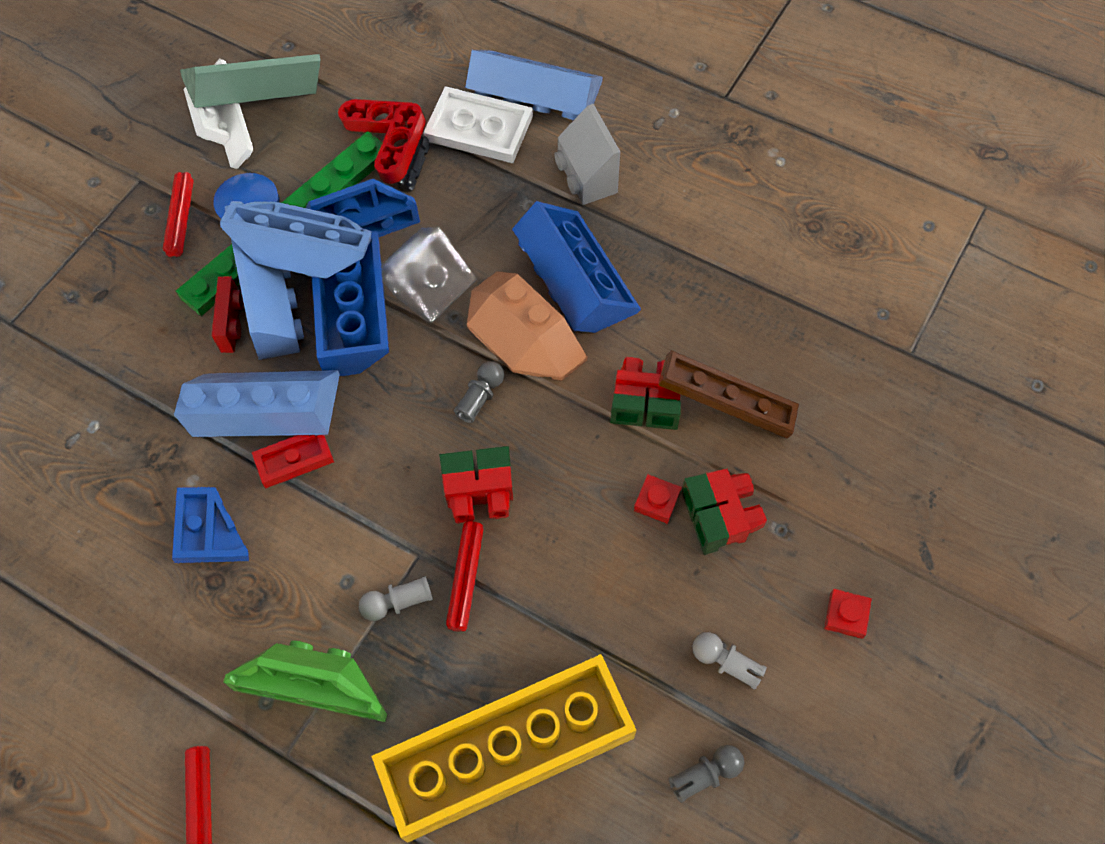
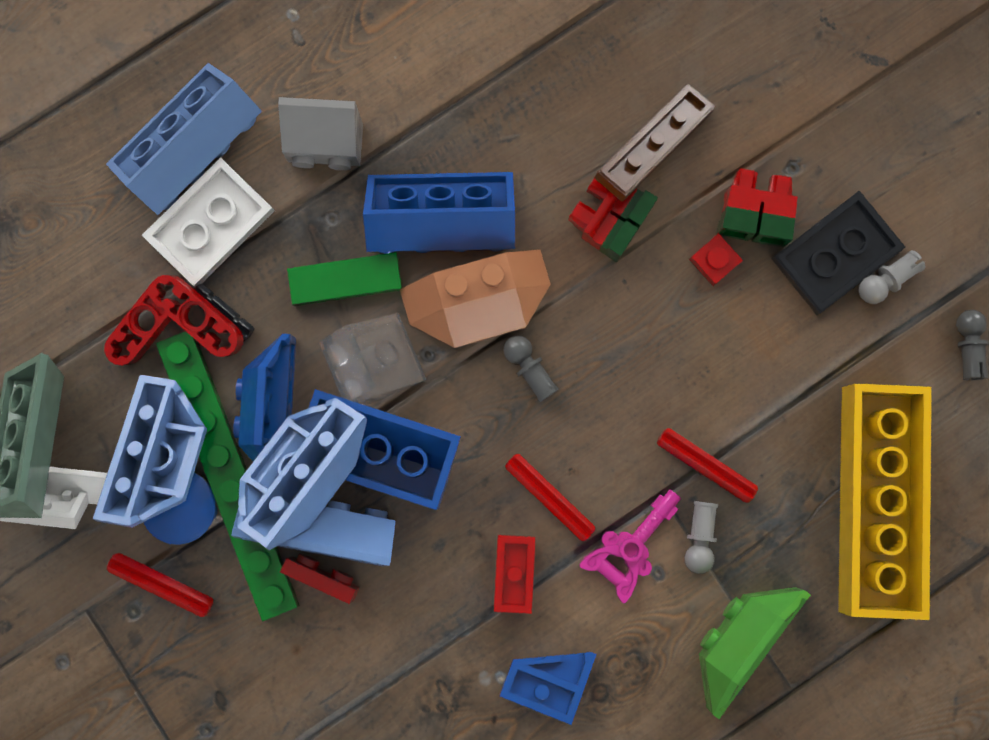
camera: 65 degrees left, 20 degrees up
medium blue slope [174,370,340,437] -> none
red hips [439,446,513,524] -> none
red plate [824,589,872,639] -> none
none -> medium blue wedge [93,375,207,528]
none -> green tile [287,252,402,306]
none -> red axle [505,454,596,541]
none -> dark pink piece [579,489,681,603]
none -> black tile [771,190,906,315]

